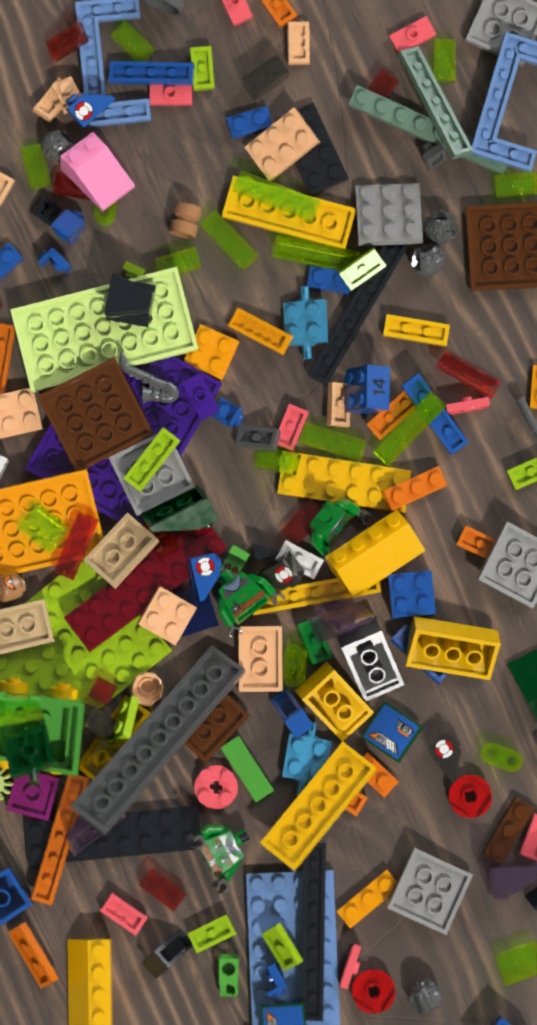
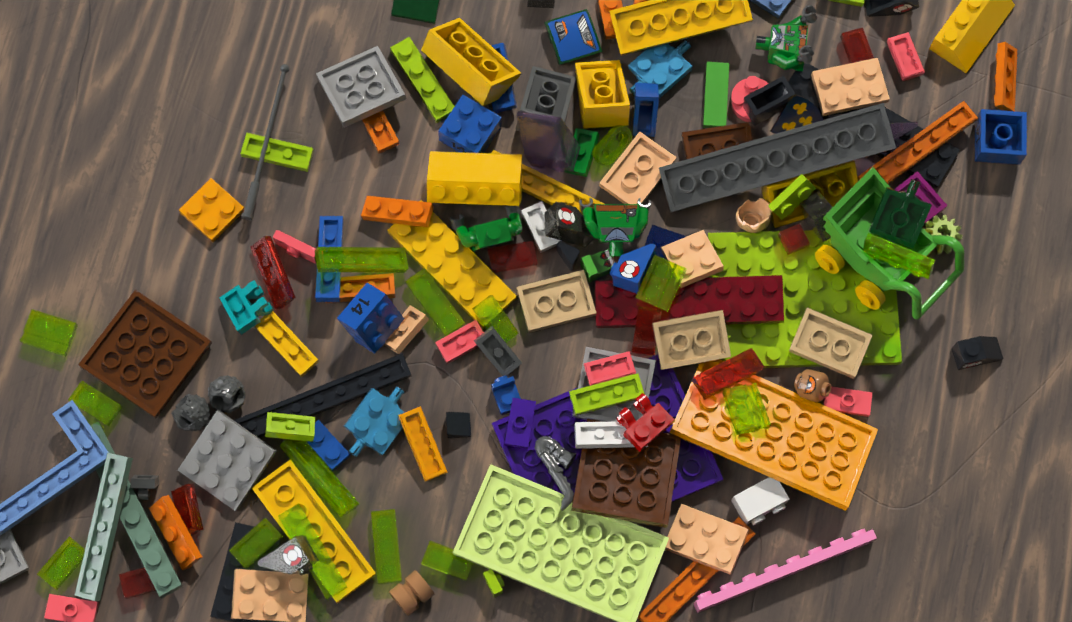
camera: 150 degrees left, 10 degrees down
black piece [105,274,156,327] -> none
dark green slope [141,485,218,532] -> none
light orange plate [184,324,240,381] -> none
none -> orange plate [149,495,202,570]
none -> clear red plate [171,484,204,536]
none -> teal plate [219,280,274,335]
none -> clear neon green plate [229,517,282,569]
none -> clear smoke slope [257,535,319,576]
none -> lime plate [390,37,455,123]
none -> black slope [446,412,471,438]
none -> tan plate [516,270,596,333]
none -> white plate [574,422,648,448]
none -> coral plate [583,351,636,386]
none -> red plate [616,393,675,452]
none -> clear neon green plate [635,255,687,312]
none -> black slope [743,76,796,126]
none -> dark blue shield [770,94,823,134]
none -> light nougat plate [811,58,890,116]

